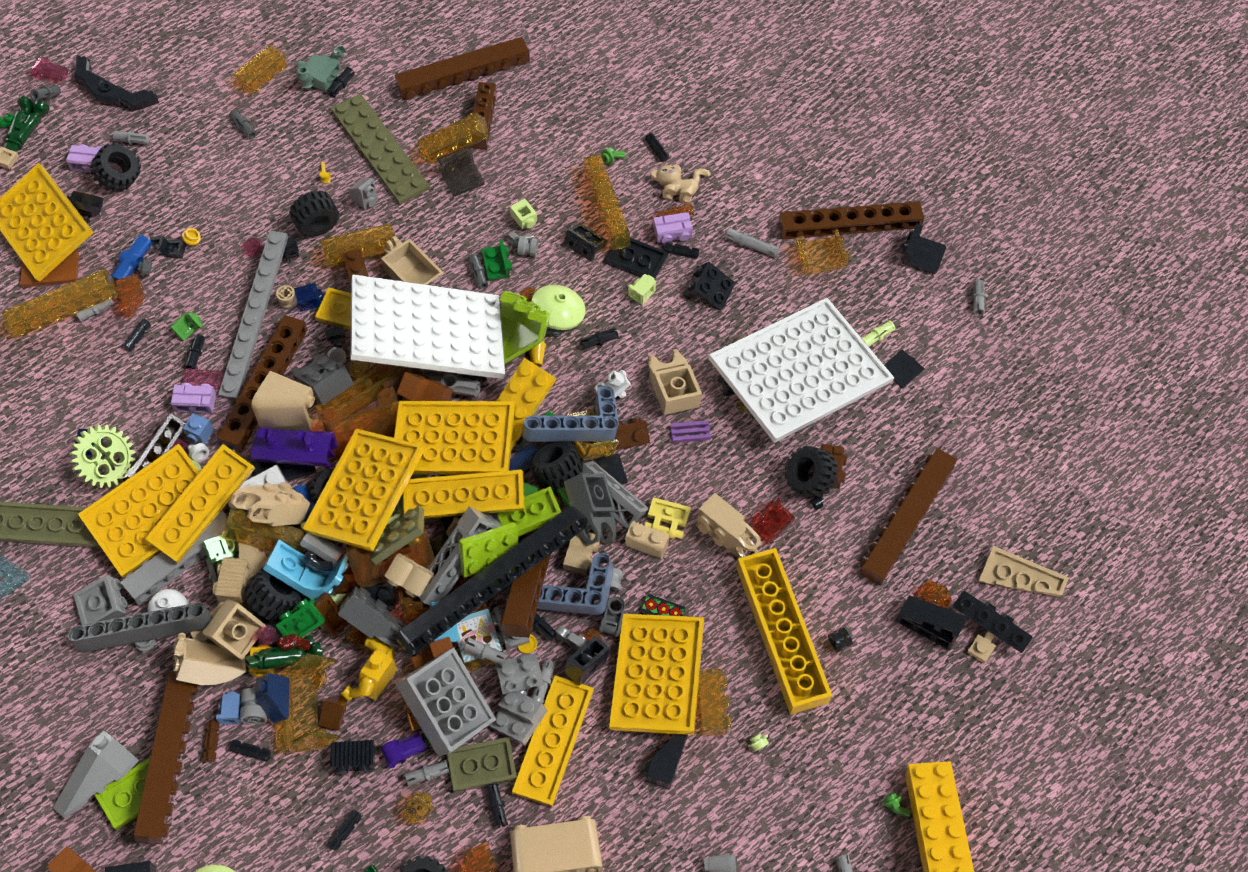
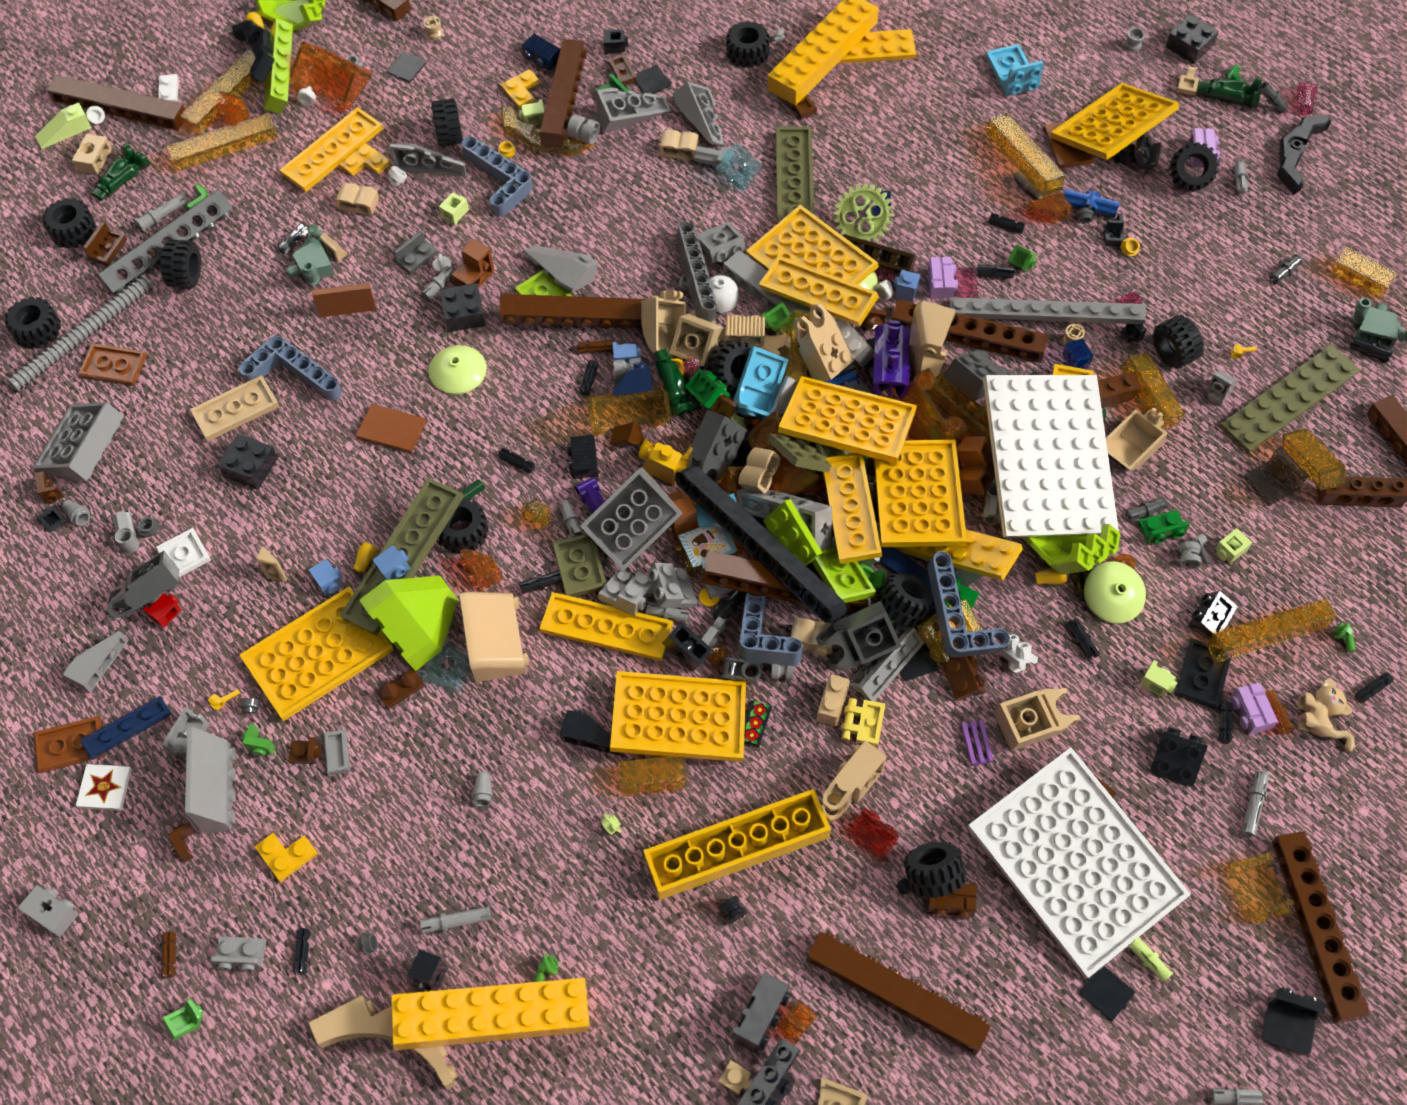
camera: 90 degrees right, 0 degrees up
clear red arm [278,634,311,651] -> none
black arm [303,551,333,571] -> none
light grey pin [463,637,507,666] -> none

